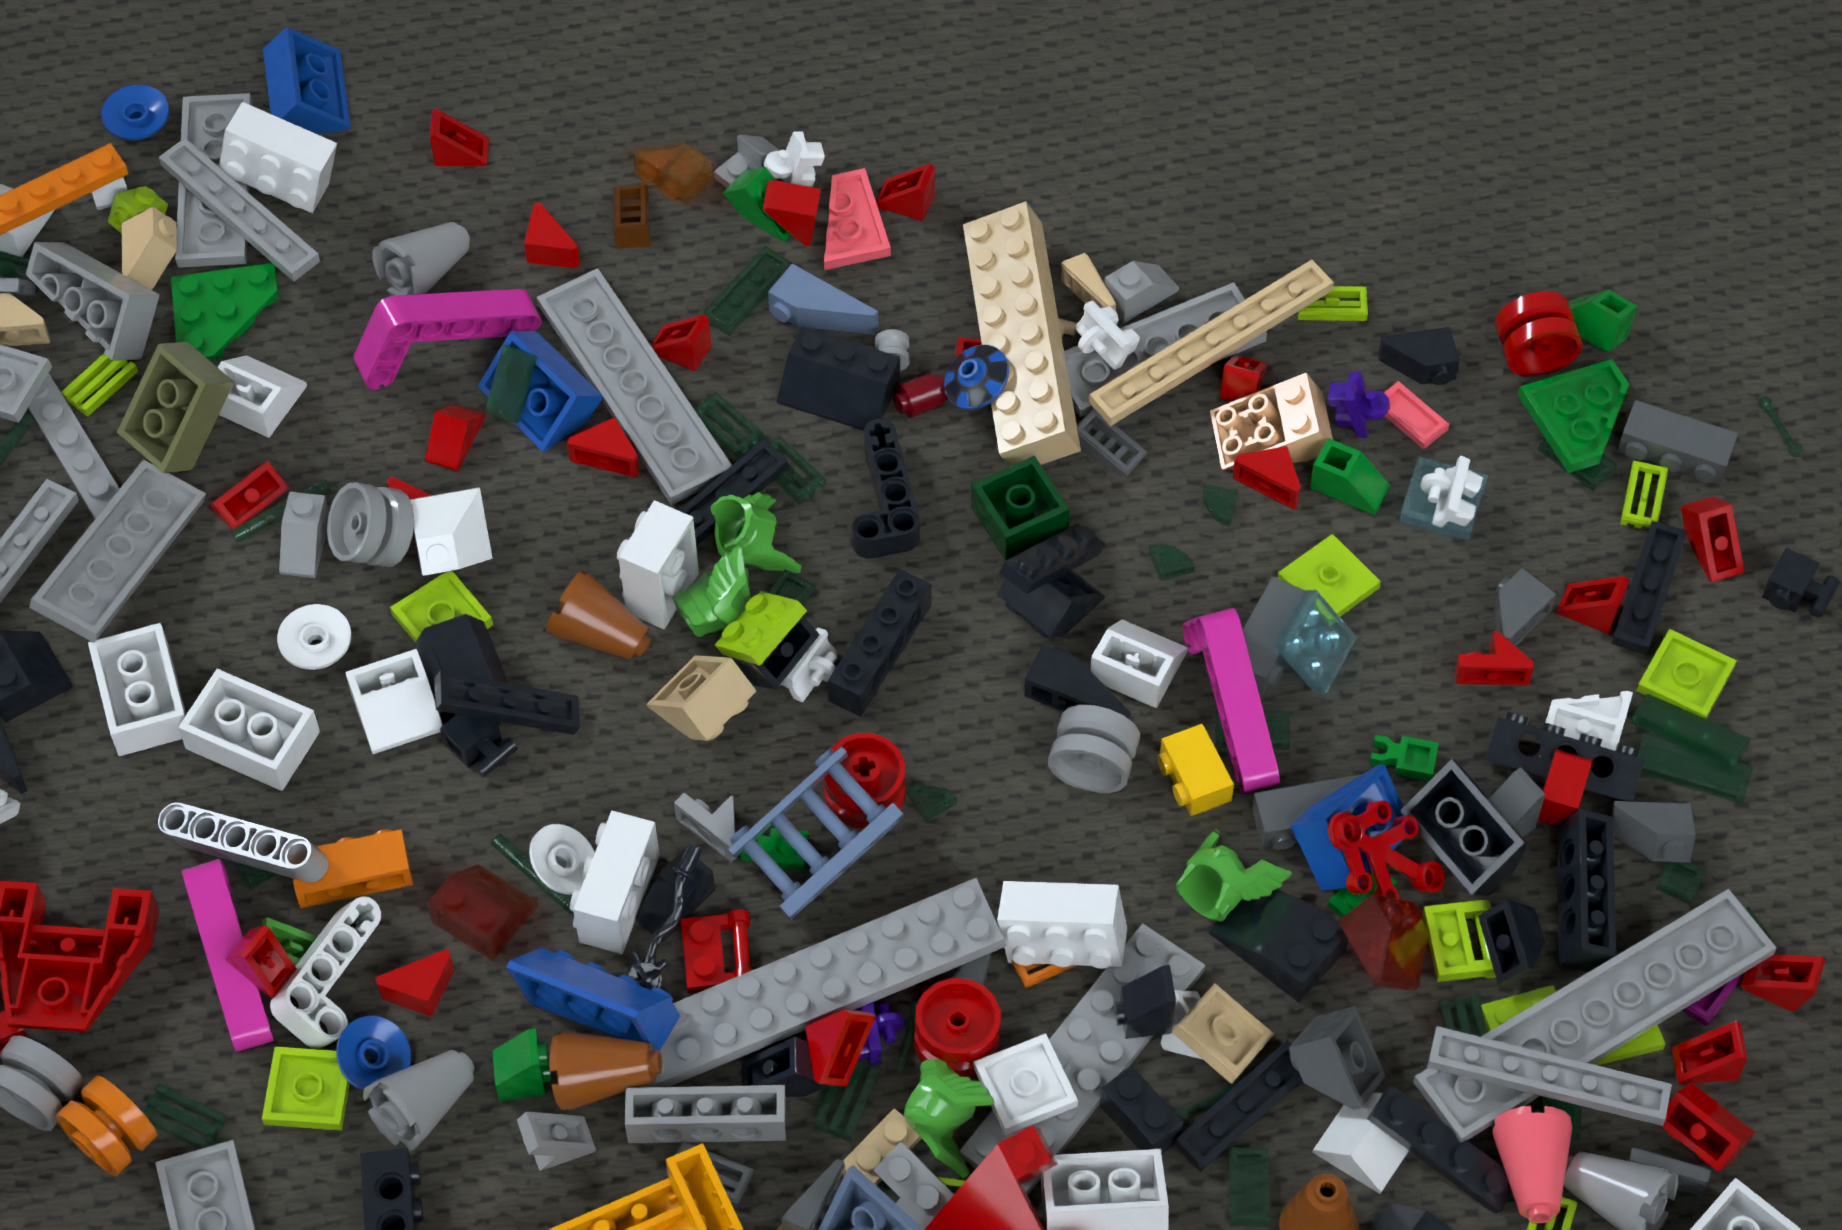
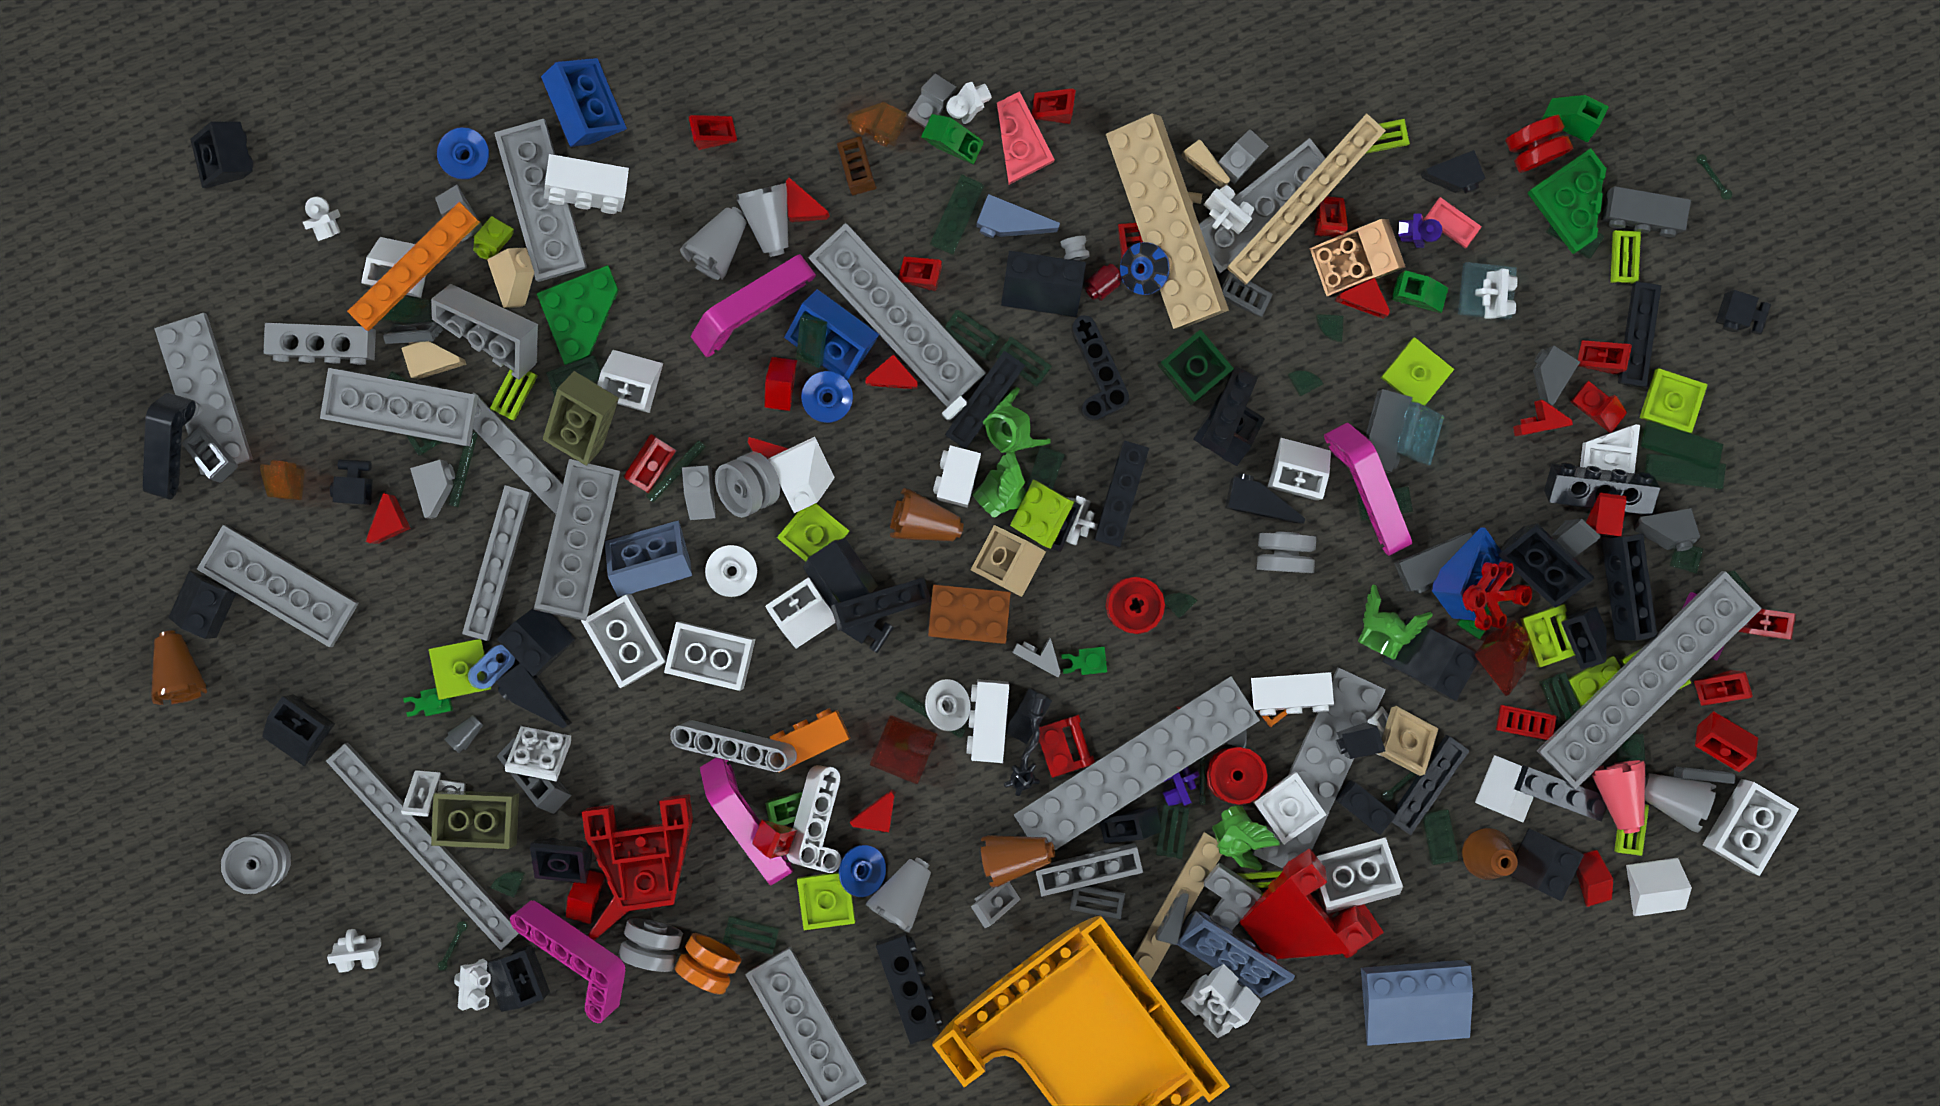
camera: 15 degrees left, 30 degrees up
light grey plate [159,138,320,281] -> none
green slope [493,1029,552,1101] -> none
blue slope [506,948,680,1050] -> none
sand blue fence [728,746,904,920] -> none
red slope [762,180,821,246] -> none
red slope [806,1009,877,1087] -> none
yellow brick [1157,724,1234,816] -> none
dark grey slope [1289,1006,1386,1110] -> none
green plate [1369,734,1439,781] -> none
light grey plate [1427,1026,1672,1126] -> none
red slope [1680,496,1744,583] -> none
none -> sand blue slope [605,520,692,597]
none -> light grey cone [736,183,789,257]
none -> blue dish [801,371,853,423]
none -> dark orange brick [928,585,1011,644]
none -> white tile [942,396,967,422]
none -> red slope [1496,705,1556,740]
none -> red slope [1570,381,1627,433]

